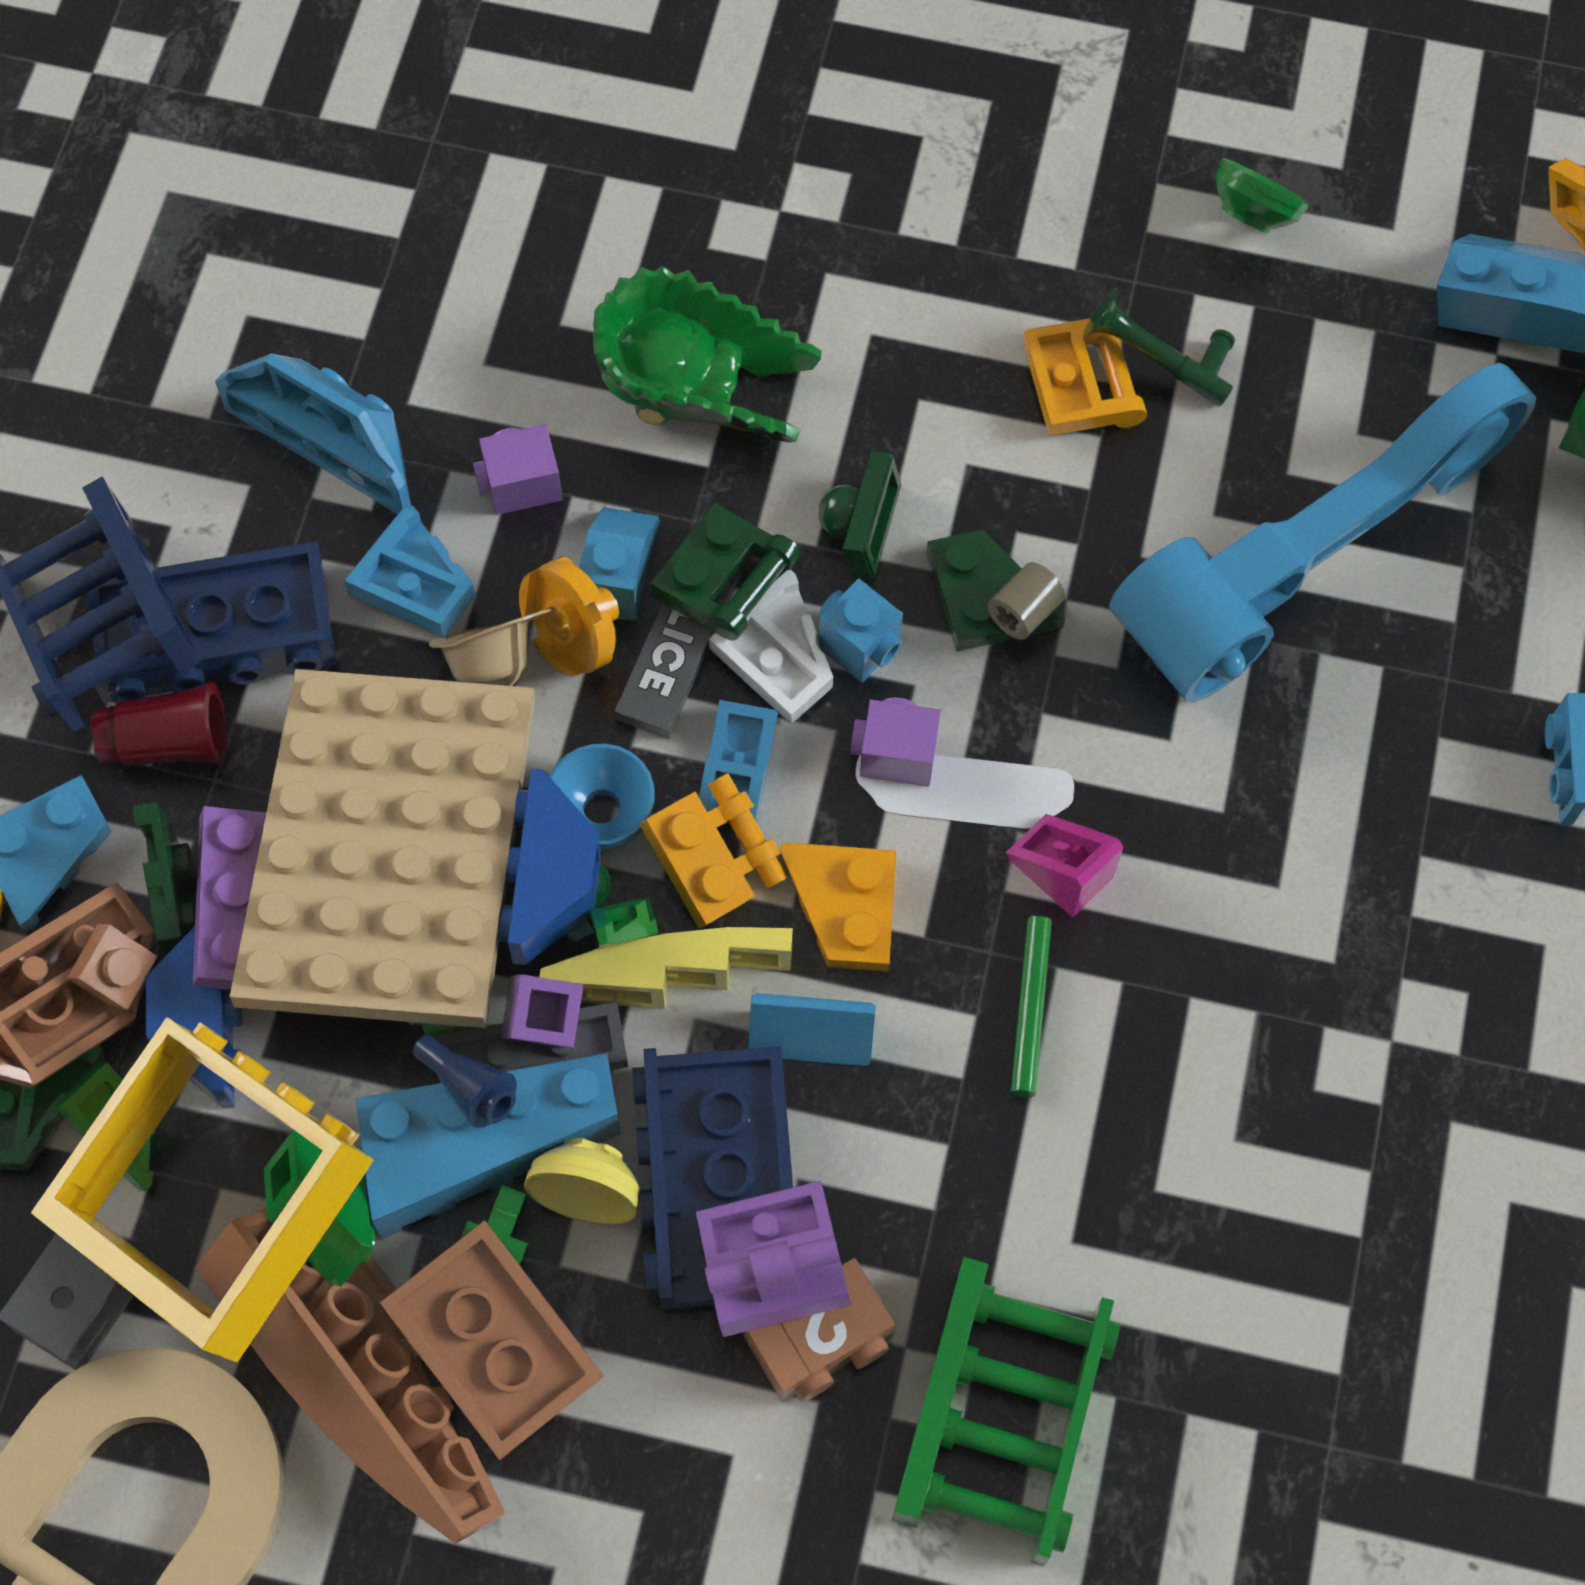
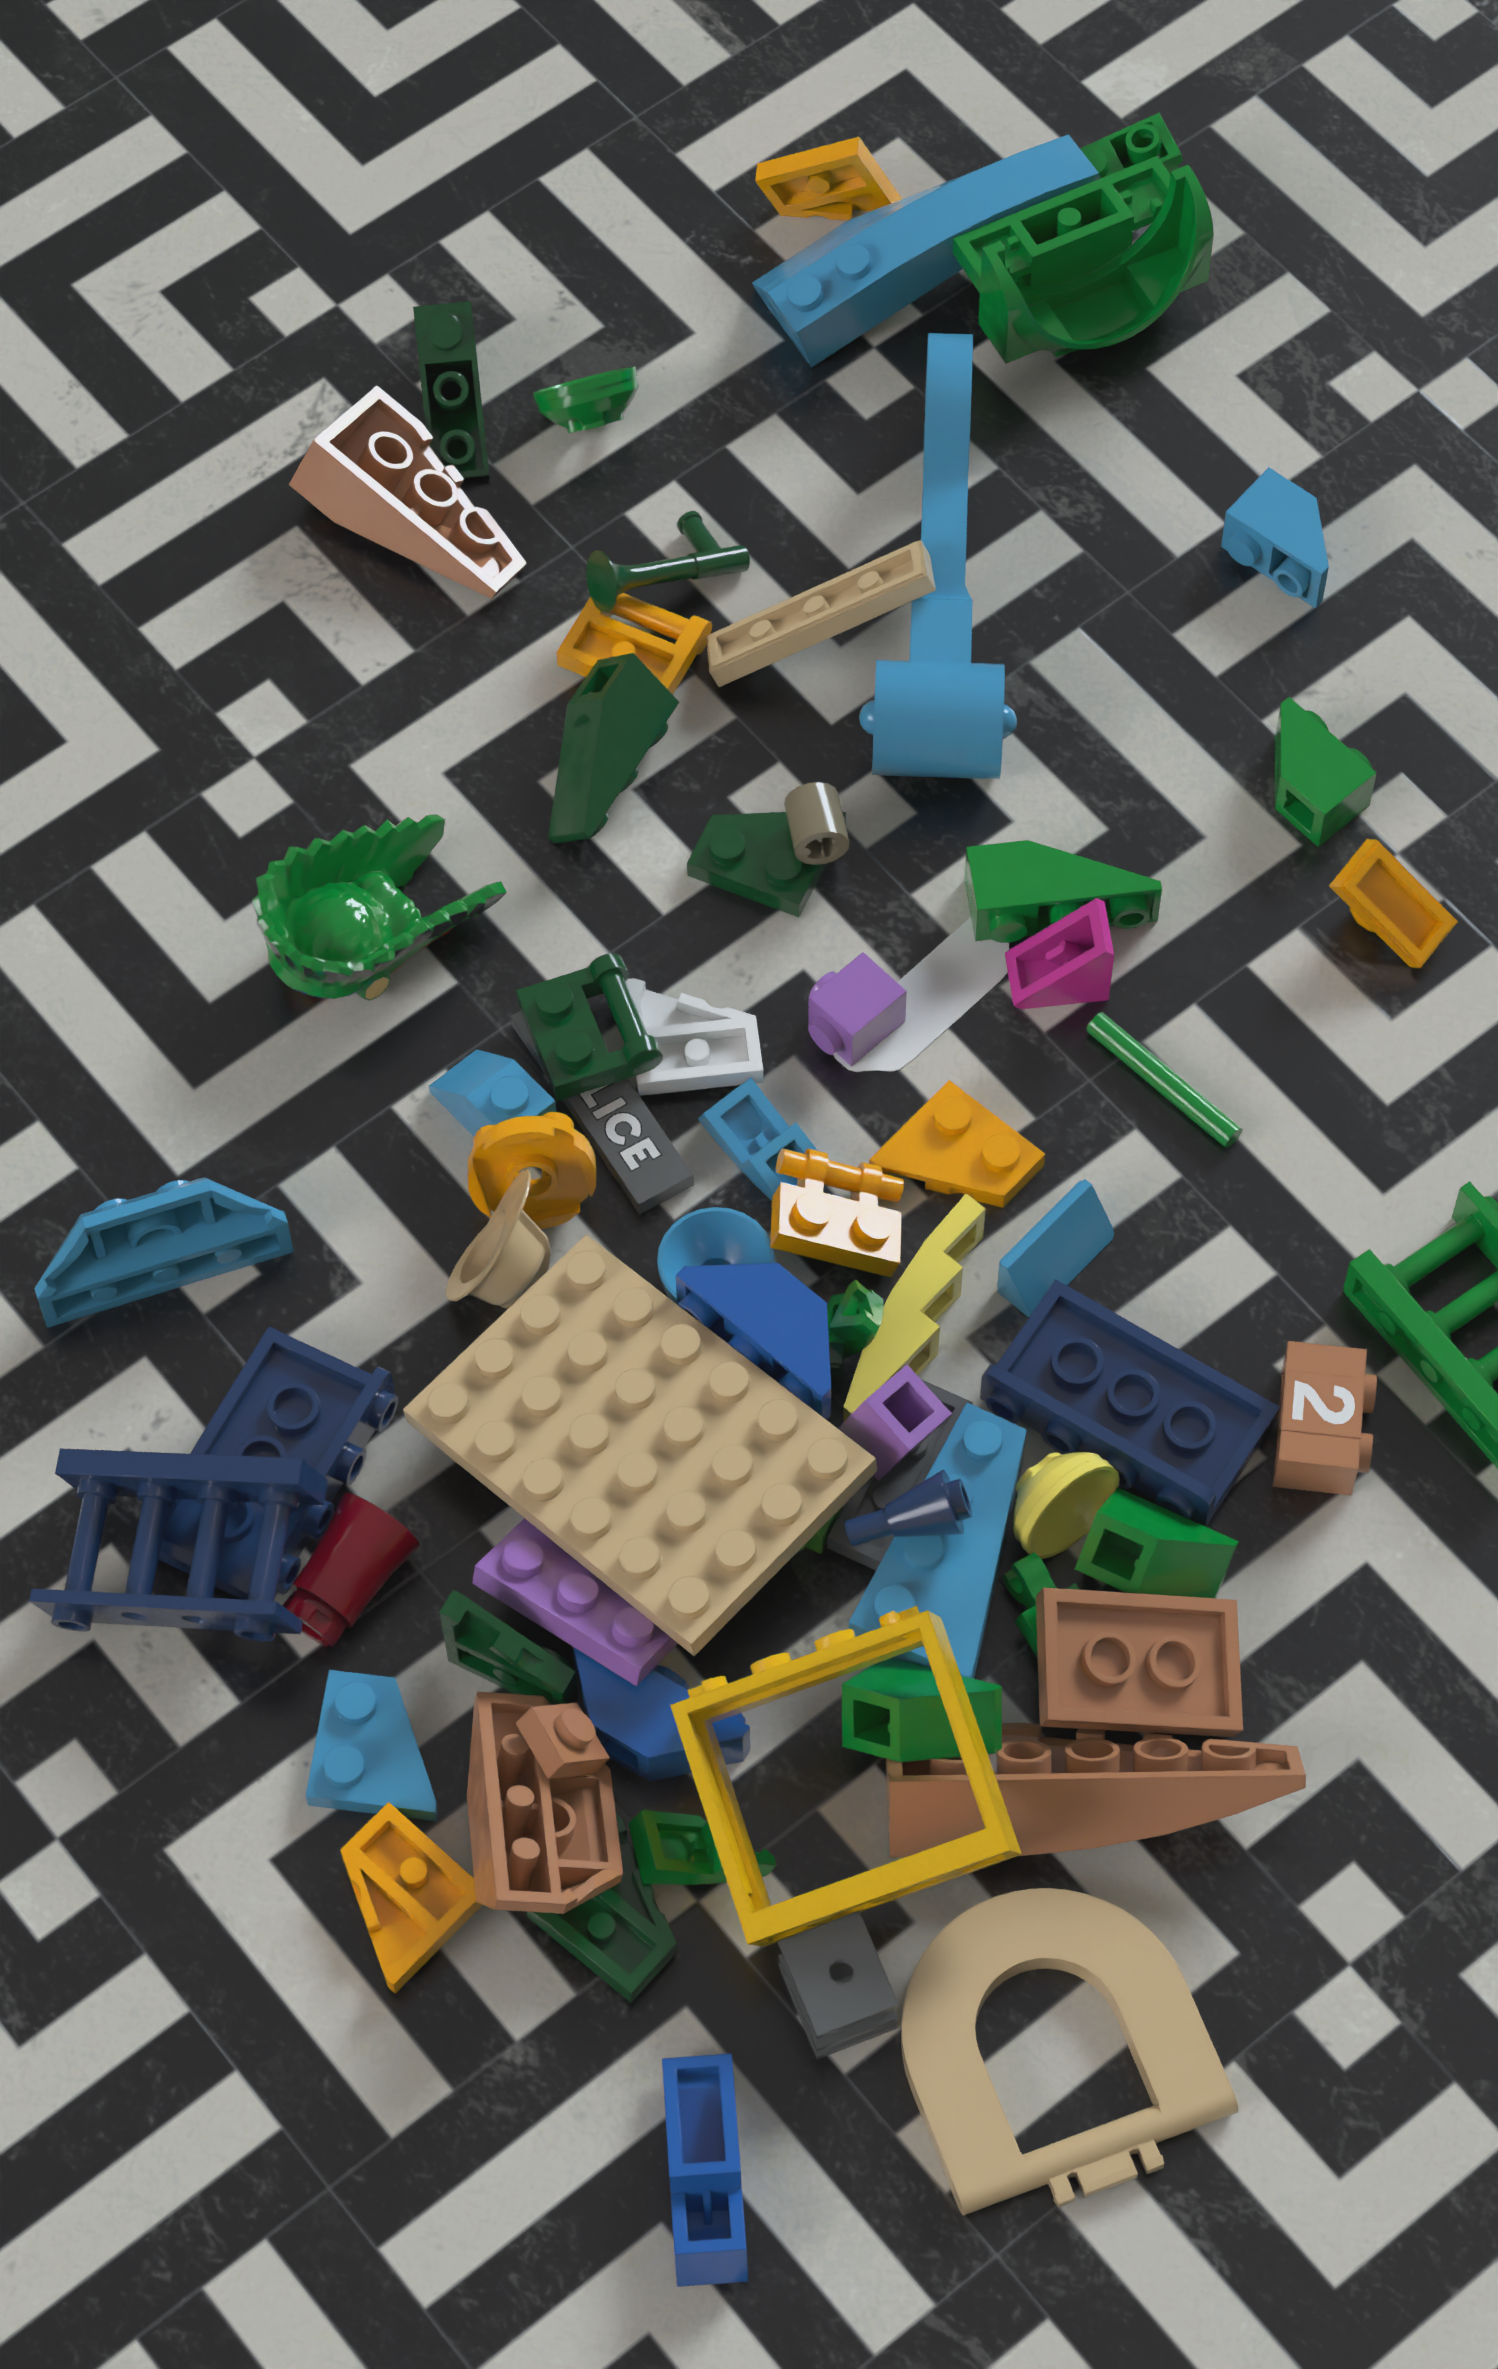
camera: 50 degrees left, 5 degrees down
dark azure wing [344,504,476,638] -> none
medium lavender brick [473,424,563,515] -> none
medium lavender plate [696,1181,851,1337] -> none
dark green tile [818,451,902,580] -> none
dark azure brick [818,578,903,683] -> none
none -> nougat wedge [289,386,527,599]
none -> dark green slope [413,301,490,479]
none -> dark green slope [548,653,680,843]
none -> tan tile [706,540,936,687]
none -> green slope [964,840,1162,943]
none -> green slope [1075,1487,1239,1598]
none -> green slope [1275,697,1376,847]
none -> light orange tile [1329,839,1458,968]

